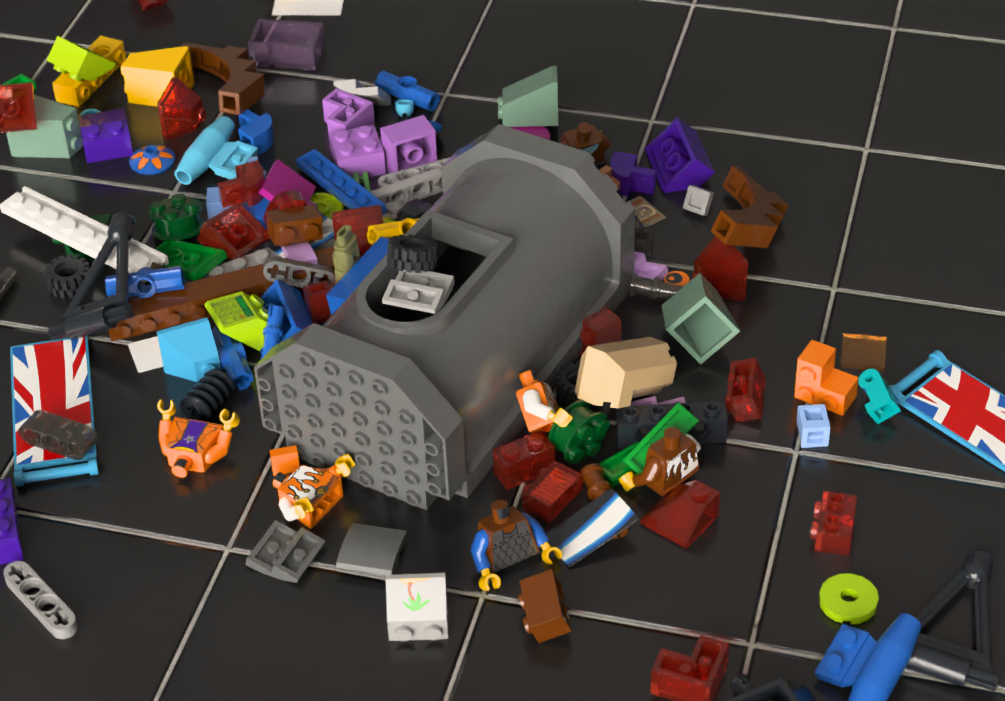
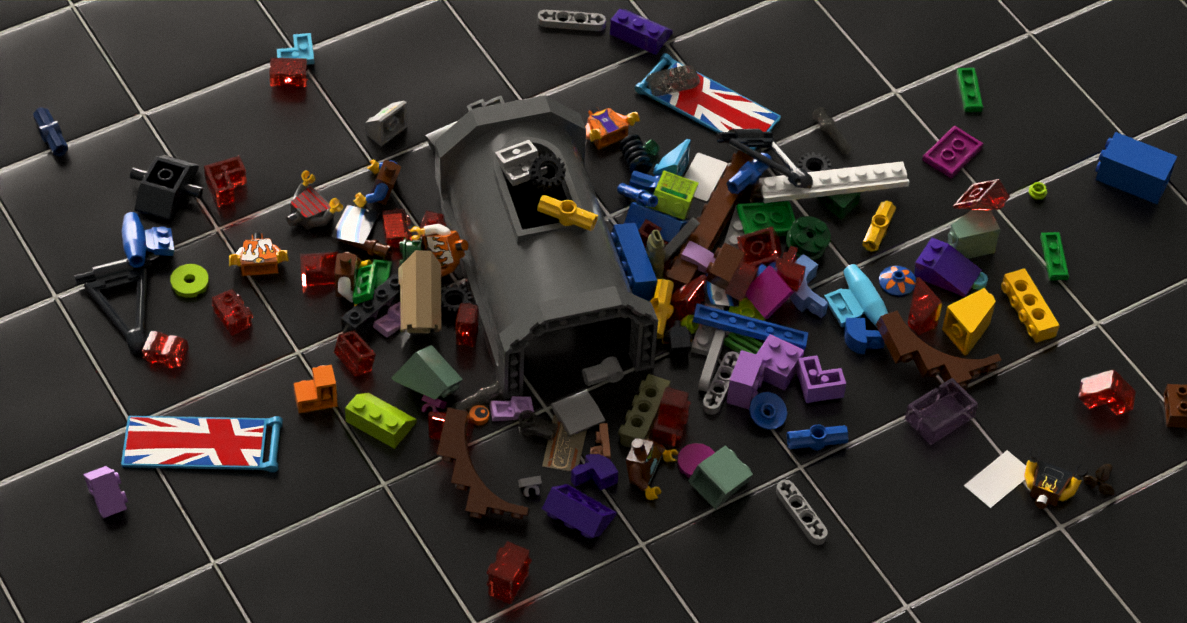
camera: 130 degrees right, 10 degrees up
lime slope [47,36,116,82] -> none
light grey slope [334,79,391,106] -> none
medium azure hinge [395,99,414,117] -> none
reddish brown brick [518,569,572,643] -> none
light blue brick [797,404,830,448] -> none
clear orange piece [841,333,886,371] -> none
leg [858,369,901,424] -> none
none -> clear red brick [142,331,189,367]
none -> torso [229,233,289,276]
none -> dark grey torso [286,171,343,229]
none -> lime slope [345,393,417,449]
none -> clear red brick [487,541,532,604]
none -> yellow piece [537,195,598,231]
none -> clear green plate [644,139,660,155]
none -> light grey beam [776,480,828,545]
none -> yellow piece [862,200,896,252]

